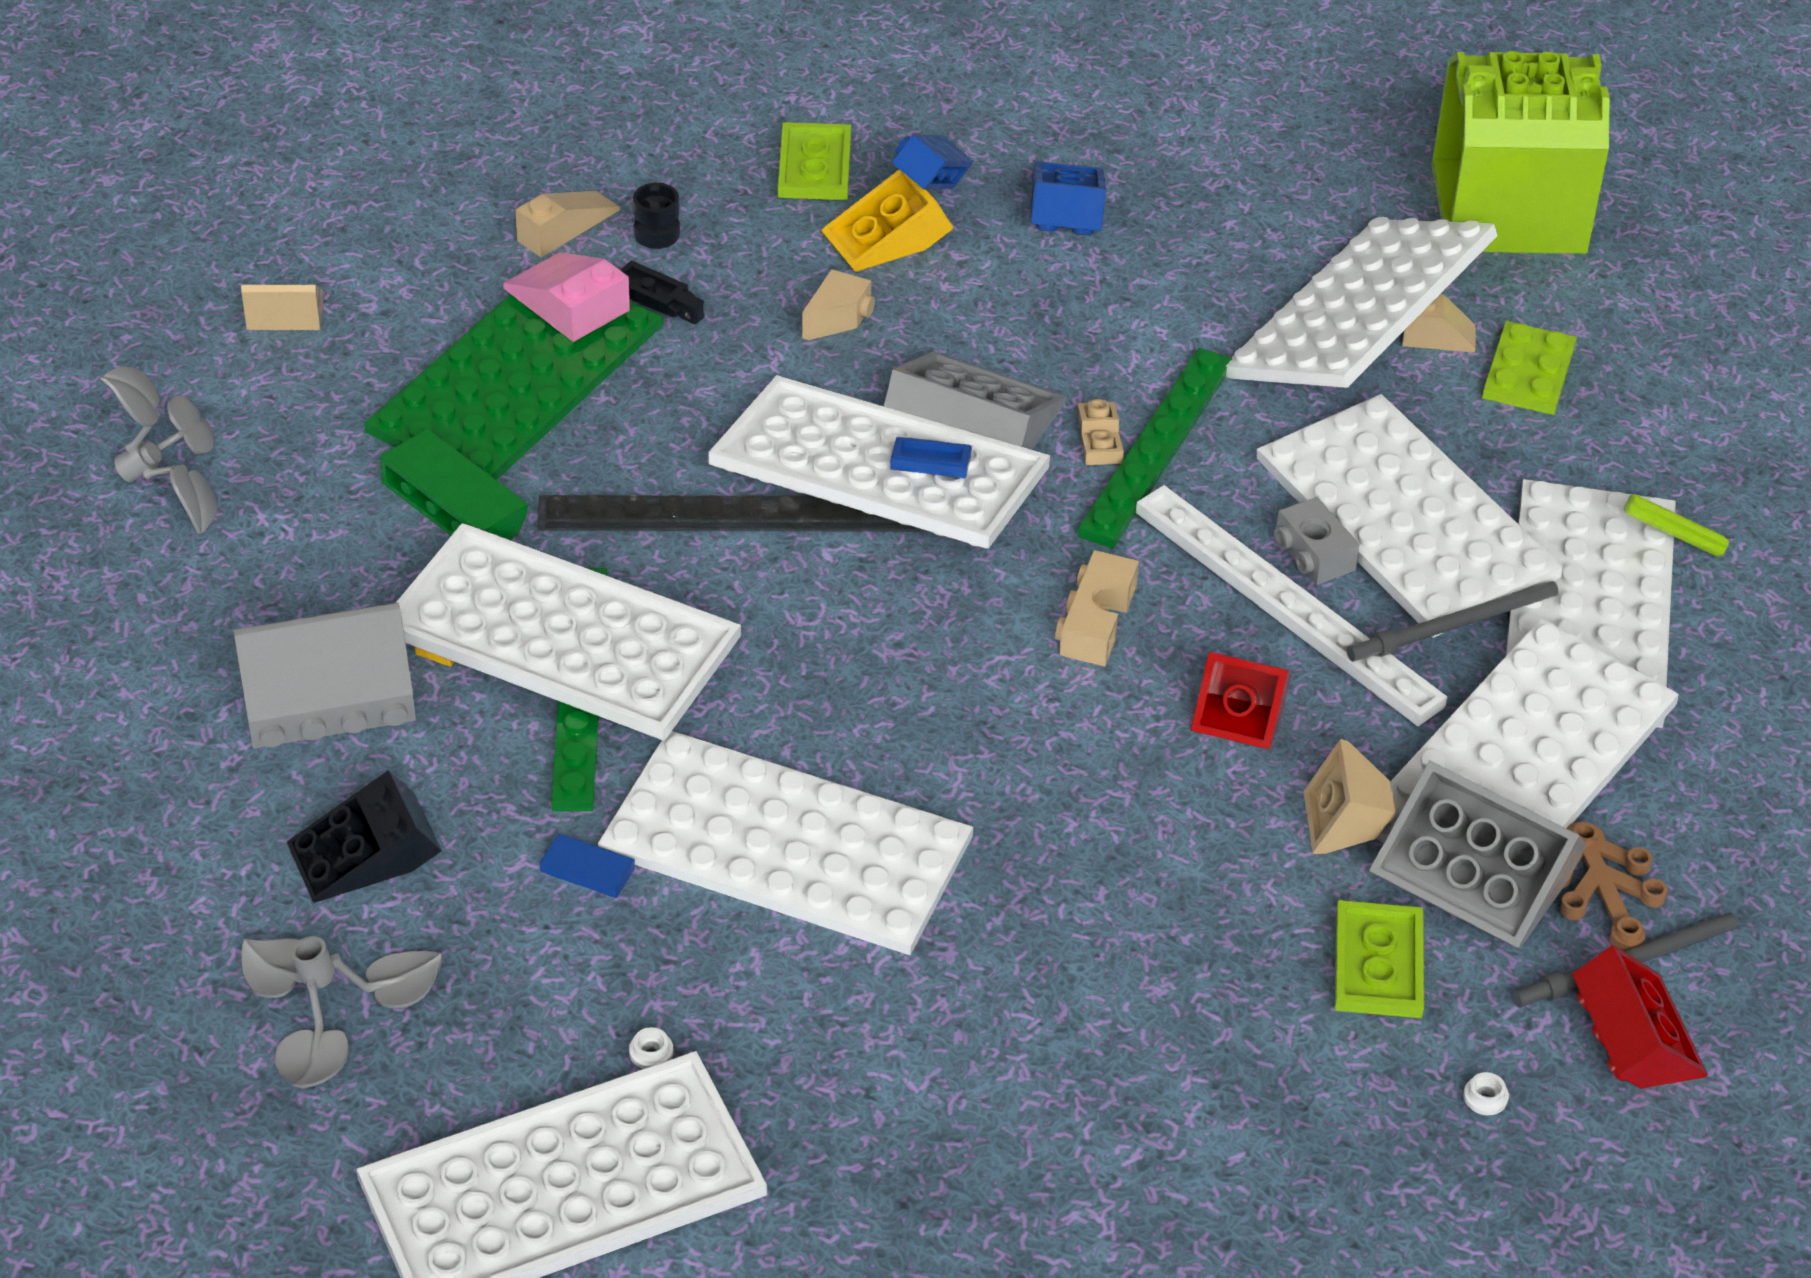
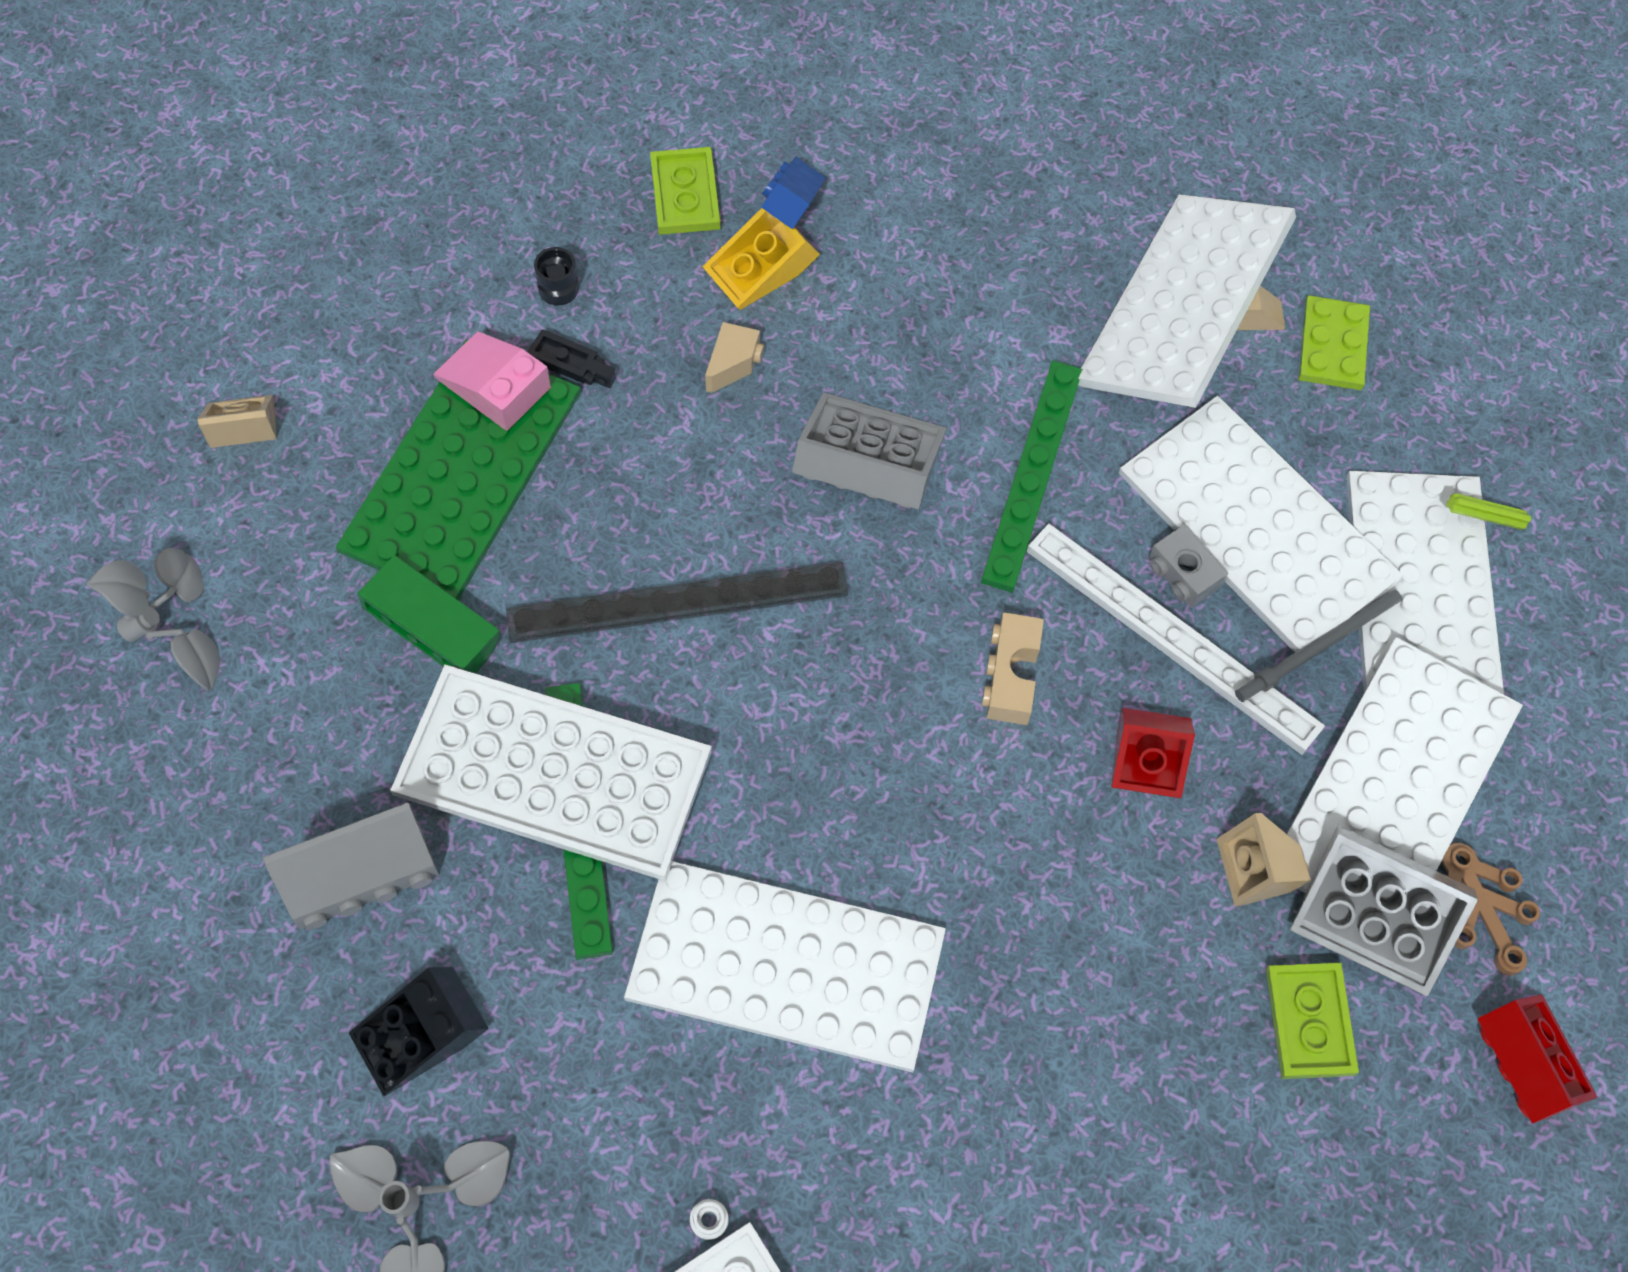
camera: 10 degrees left, 20 degrees up
tan slope [515,191,620,257] -> none
blue tile [540,834,635,898] -> none
white plate [709,375,1050,549] -> none
blue tile [890,437,972,478] -> none
blue slope [1031,161,1106,235] -> none
tan slope [1077,399,1124,465] -> none
lime container [1431,51,1610,254] -> none
white plate [1463,1072,1509,1115] -> none
dark grey bar [1512,913,1738,1008] -> none

